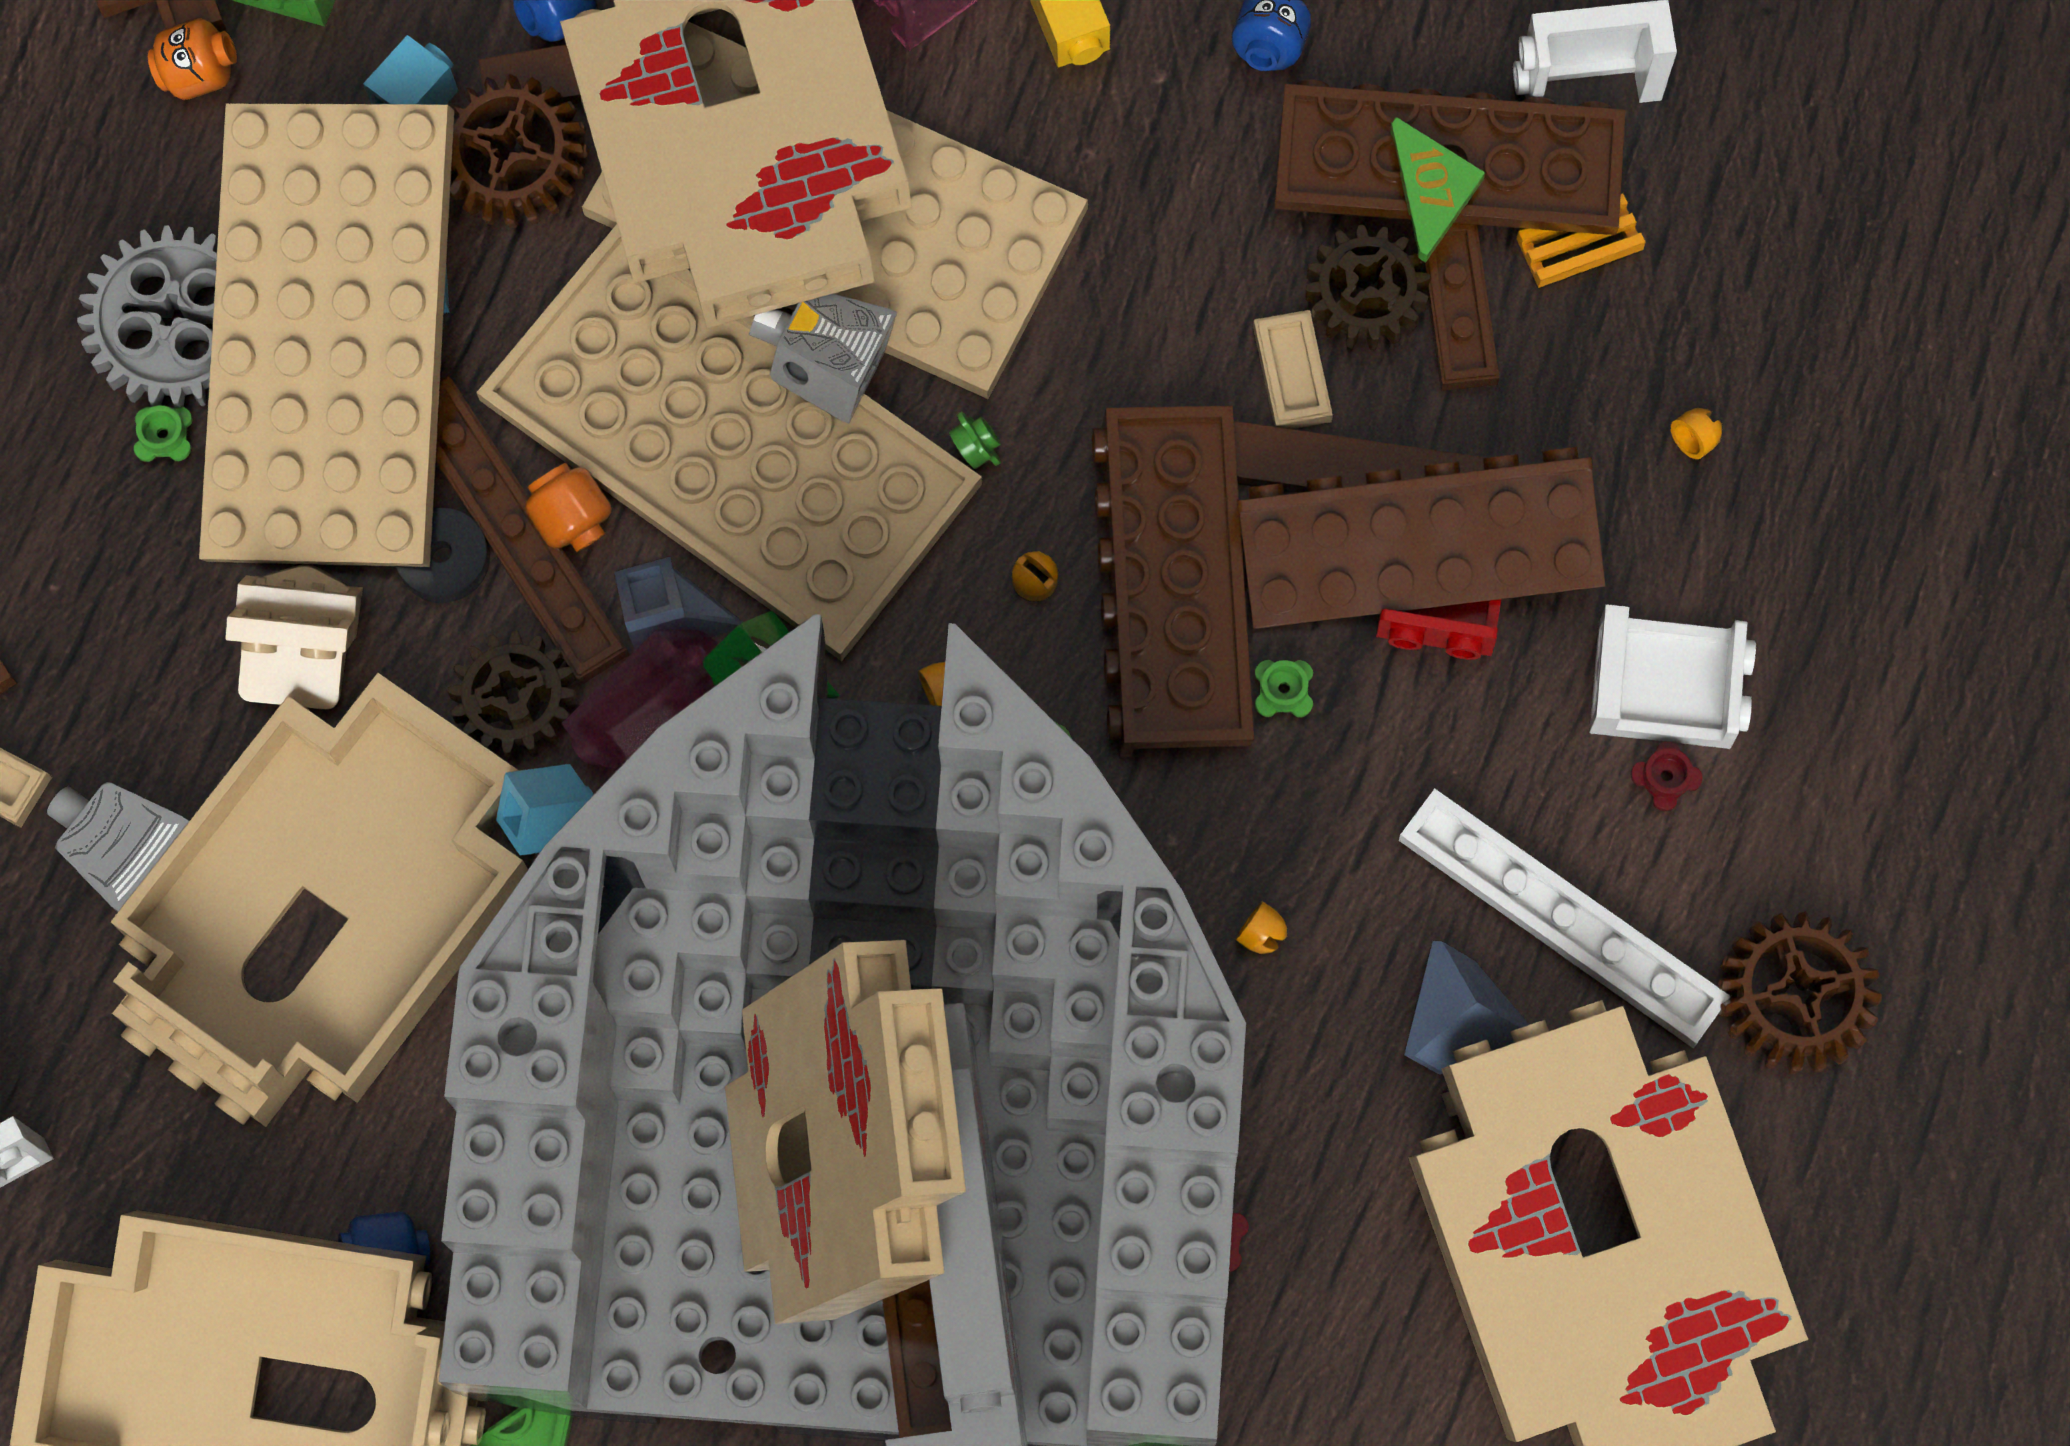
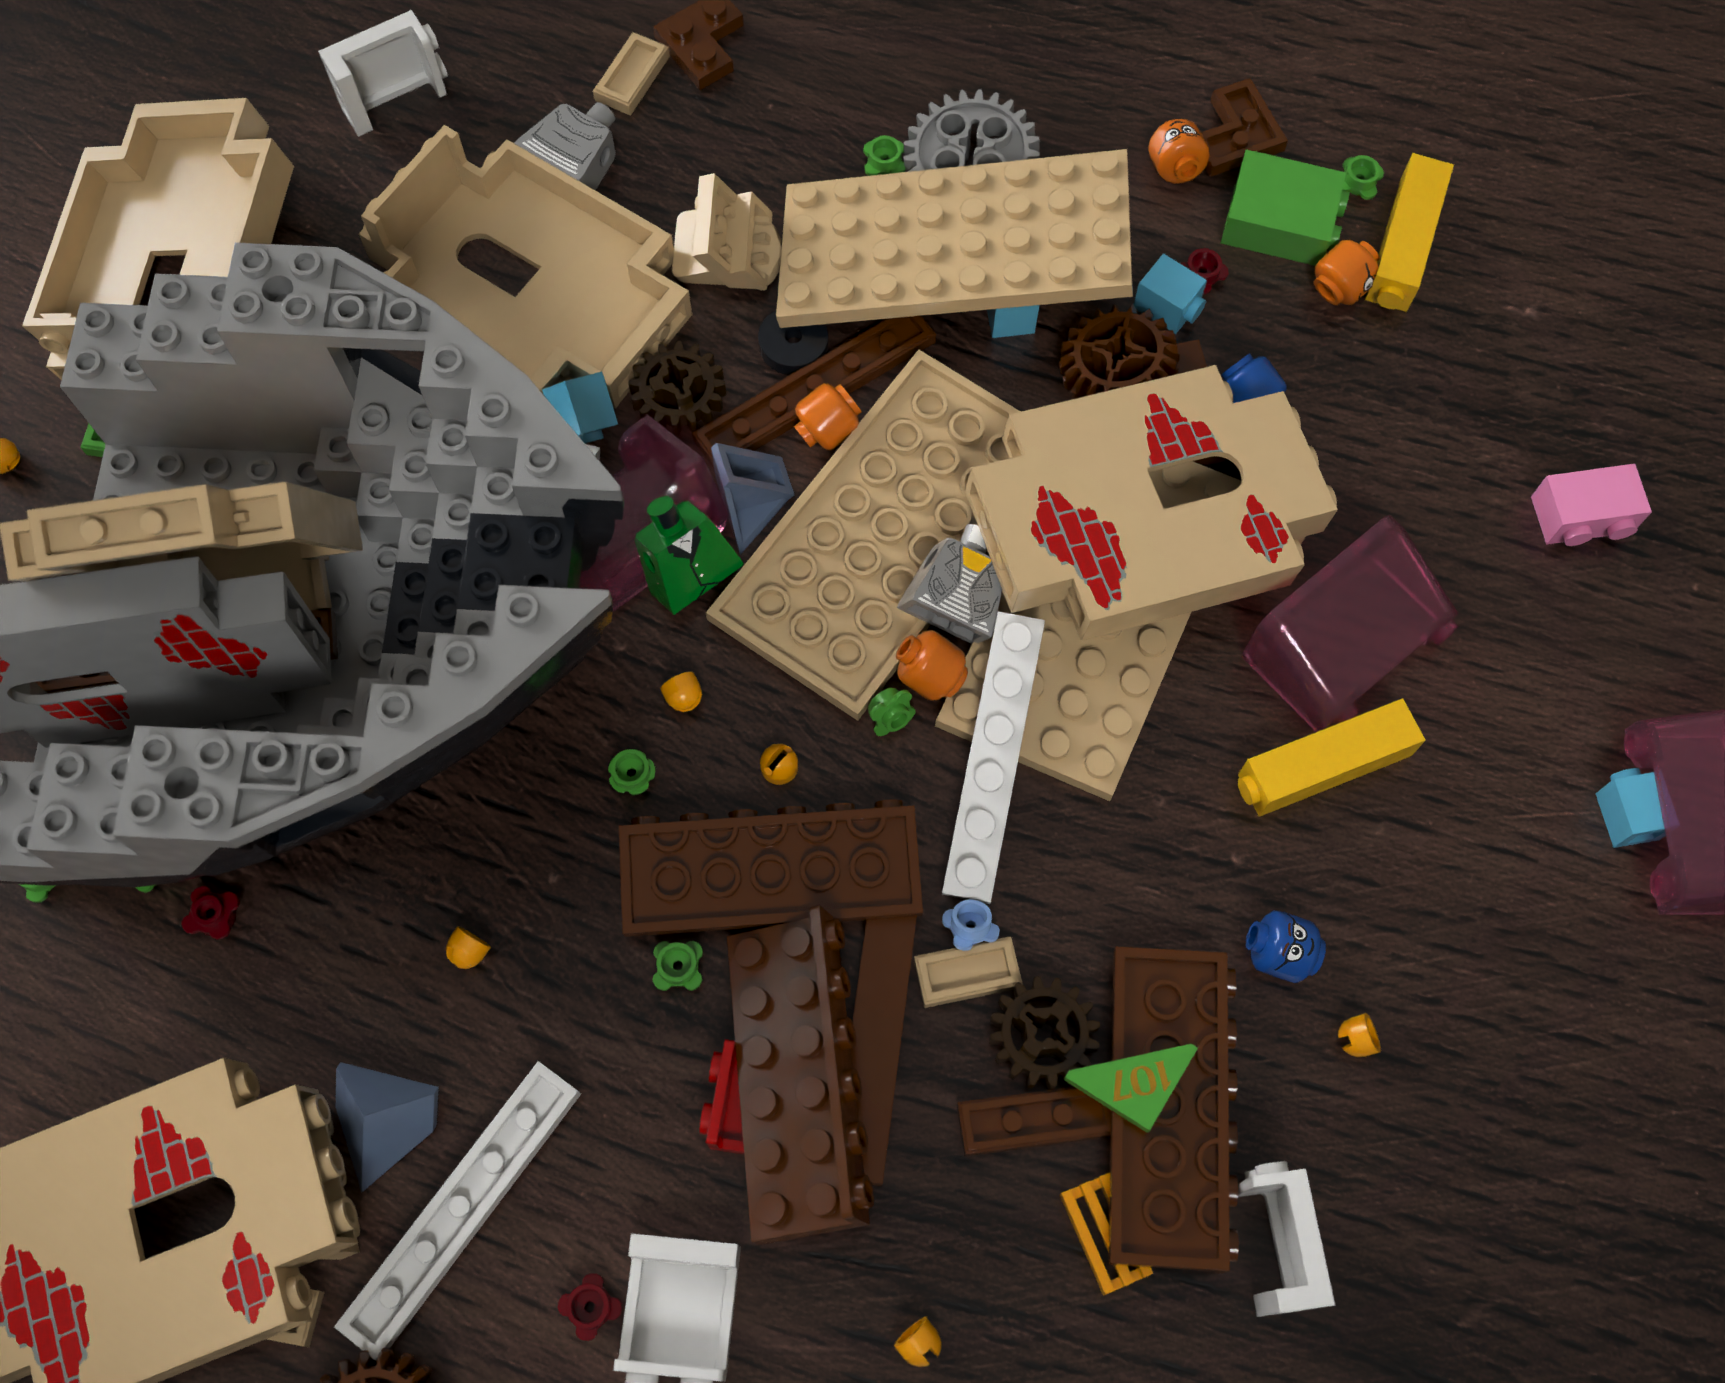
camera: 85 degrees right, 5 degrees down
none -> orange head [896,630,968,701]
none -> white plate [942,612,1045,904]
none -> light blue plate [942,899,1000,951]
none -> dark red plate [1180,248,1229,295]

